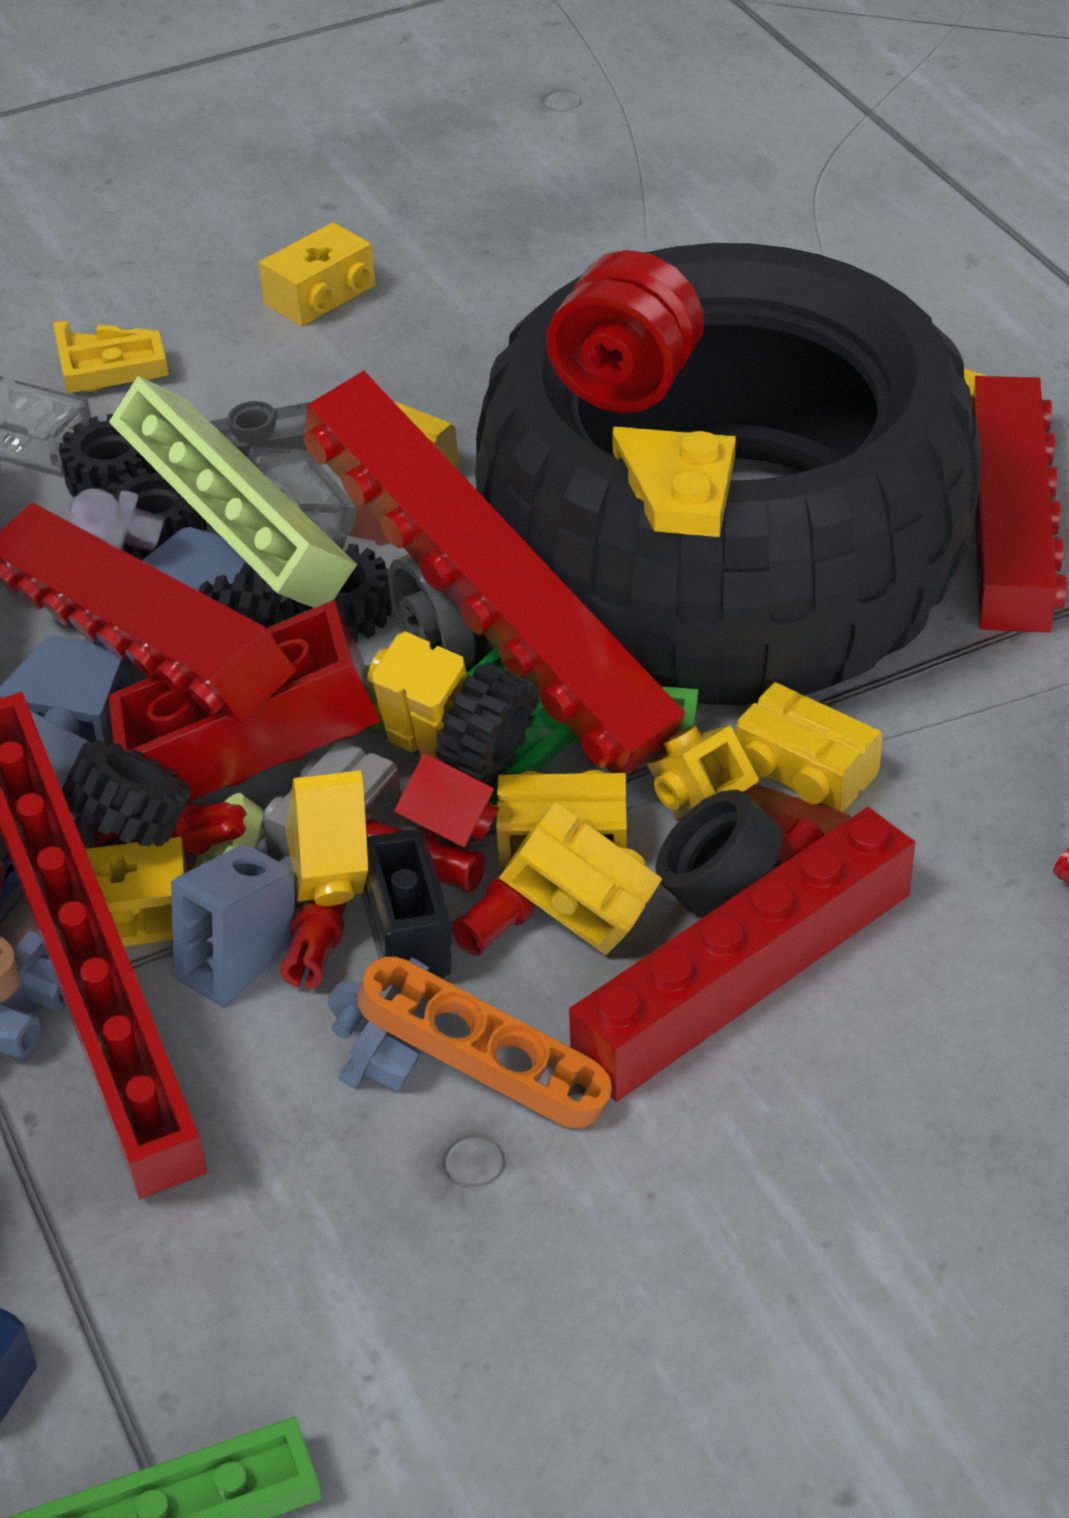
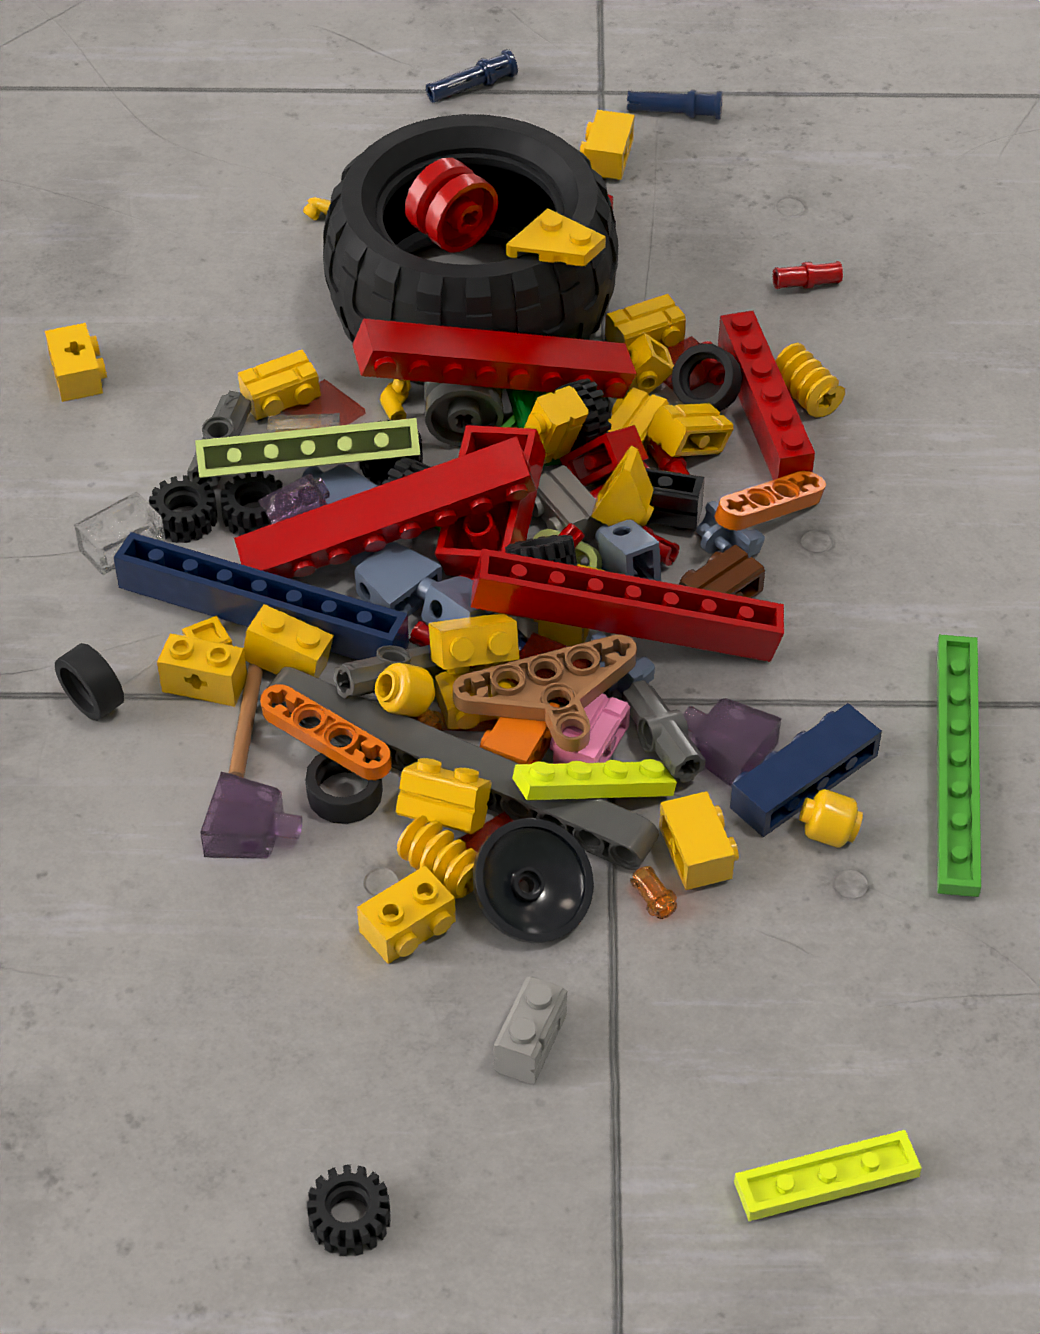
camera: 65 degrees left, 5 degrees up
yellow wing [53,321,169,394] -> none
none -> reddish brown brick [679,545,765,598]
none -> yellow piece [775,343,845,418]

